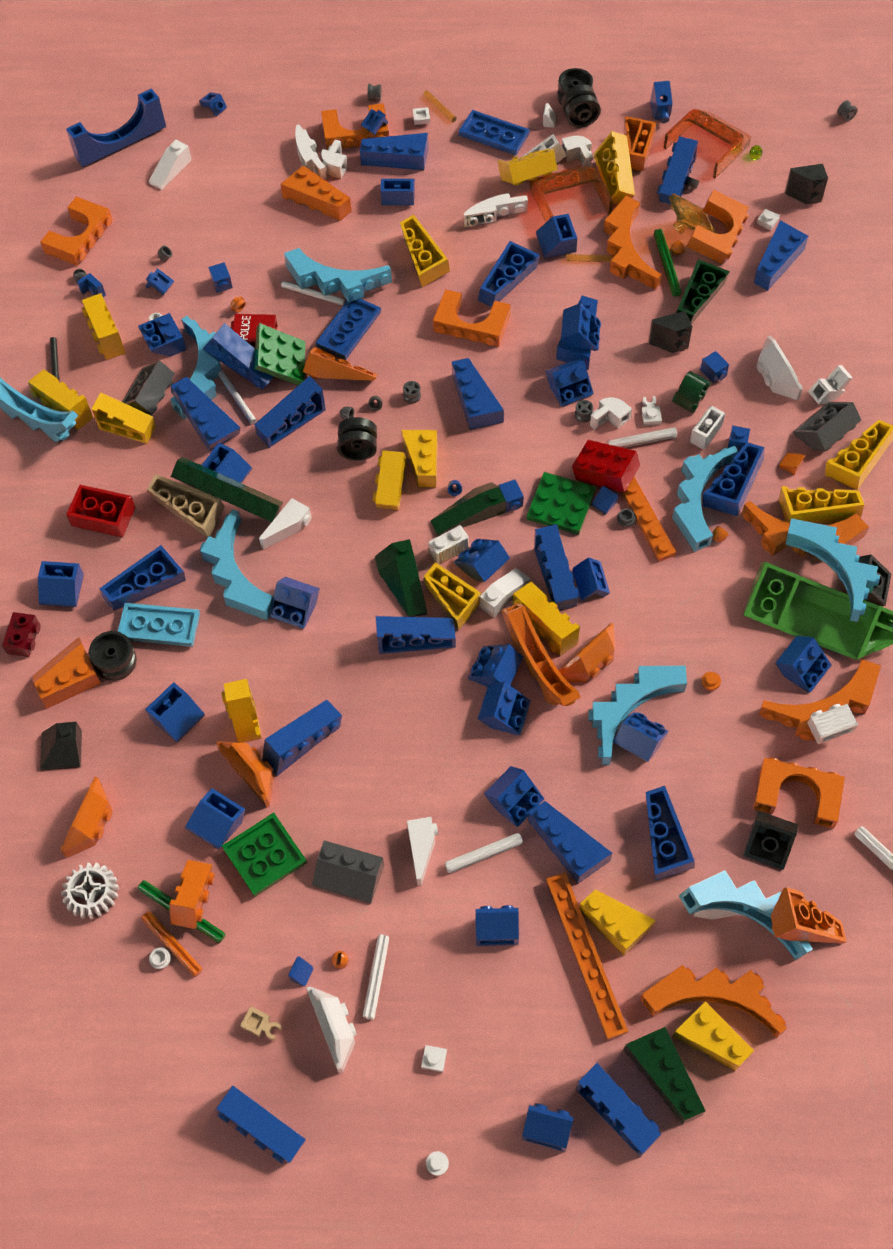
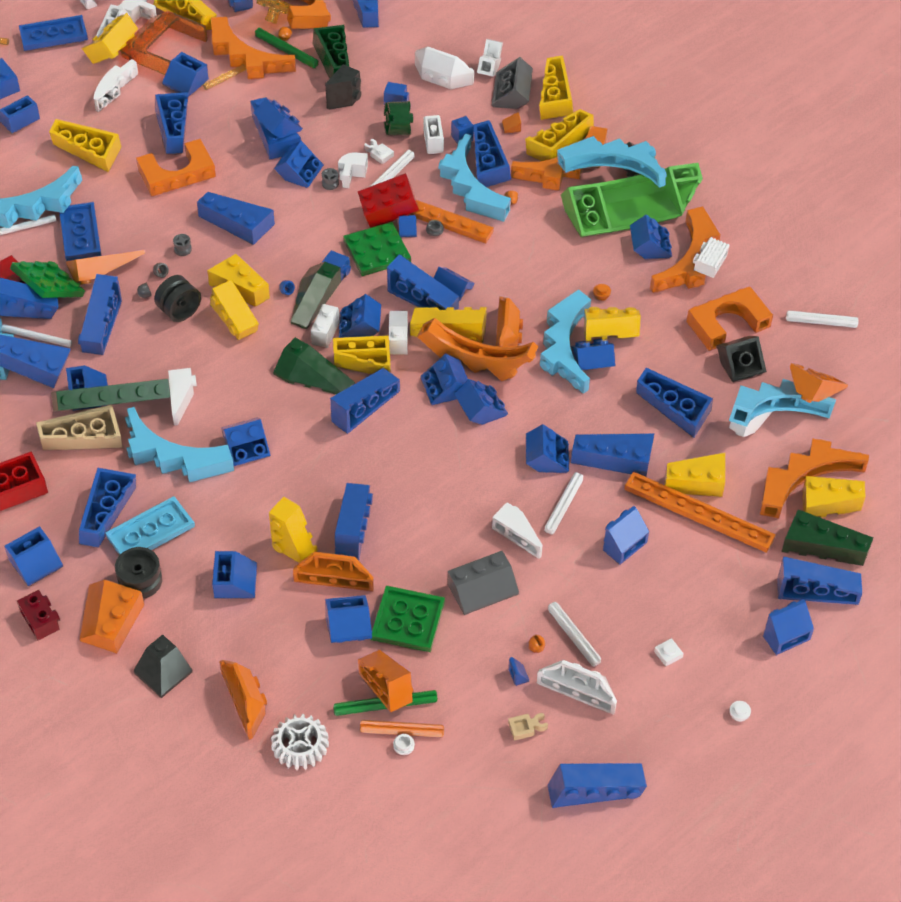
camera: 45 degrees left, 10 degrees down
none -> yellow wedge [584,307,641,341]

